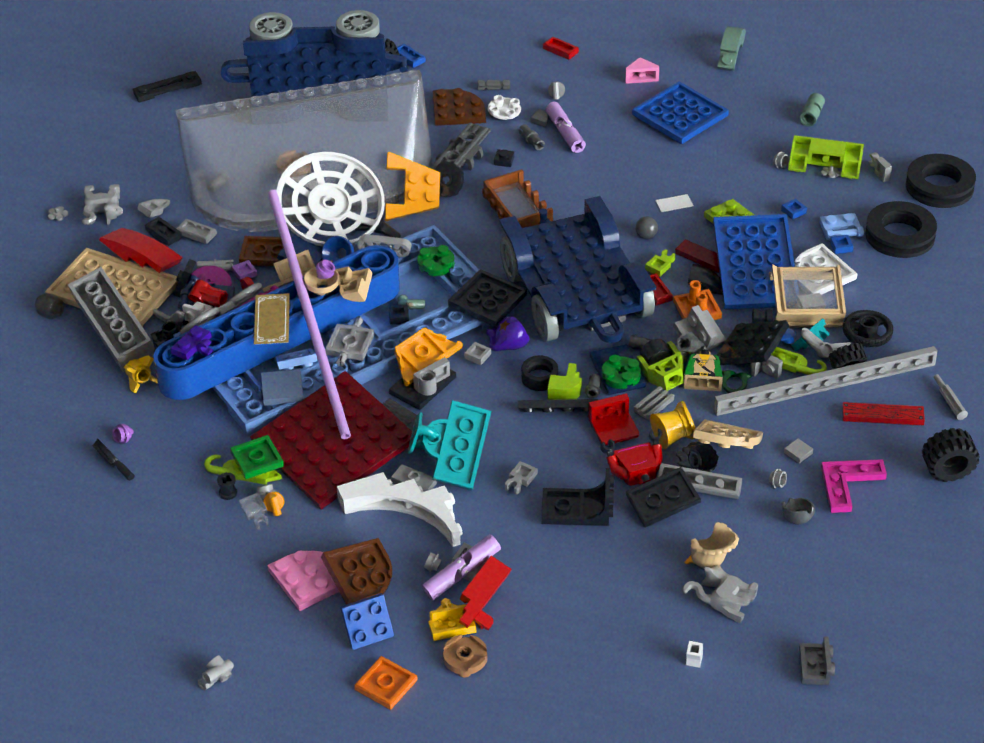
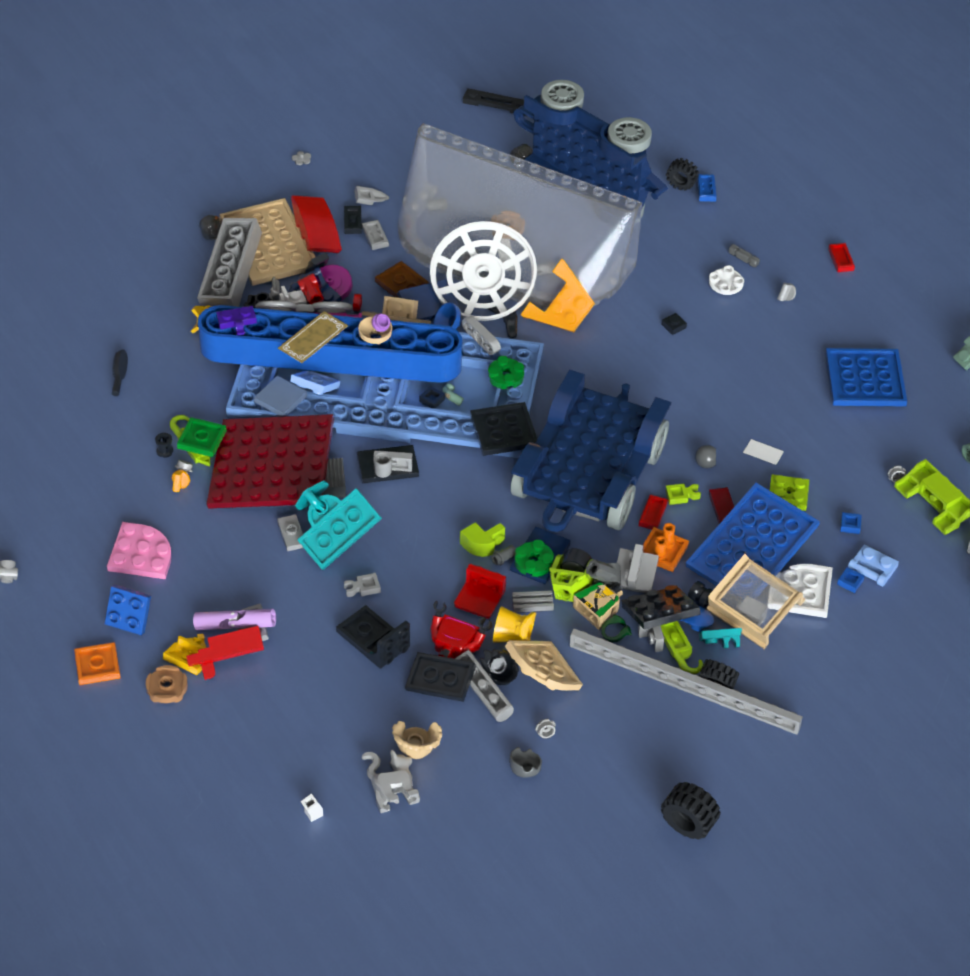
camera: 40 degrees right, 5 degrees up
light grey animal [81,184,123,225] -> none
medium lavender plate [112,424,134,444] -> none
light grey axle [196,259,233,271] -> none
medium lavender plate [232,260,257,281] -> none
clear plate [239,493,269,530] -> none
lavender piece [268,190,351,439] -> none
reddish brown plate [321,538,392,605] -> none
light grey plate [325,317,374,367] -> none
tan slope [335,267,372,302] -> none
white arch [337,472,463,547] -> none
light orange wing [394,328,463,387] -> none
light grey plate [424,553,442,573] -> none
dark grey piece [431,123,491,177] -> none
black plate [432,161,464,197] -> none
reddish brown plate [433,88,486,126] -> none
light grey plate [464,342,491,365] -> none
dark orange window [482,169,553,228] -> none
dark purple piece [486,316,530,351] -> none
dark grey pin [518,124,545,150] -> none
black plate [518,399,598,412] -> none
black tyre [521,355,558,391] -> none
dark grey tile [531,109,548,127] -> none
lavender piece [546,102,586,153] -> none
bright pink slope [625,58,659,84] -> none
dark grey pin [629,334,654,349] -> none
black brick [688,264,722,295] -> none
light grey tile [784,438,813,464] -> none
flat silver bracket [799,636,835,685] -> none
light grey piece [801,328,851,358] -> none
light grey plant [821,166,841,178] -> none
dark pink plate [821,459,887,513] -> none
red tile [842,402,925,425] -> none
black wheel [843,310,893,347] -> none
black tyre [865,201,937,258] -> none
light grey axle [934,374,968,420] -> none

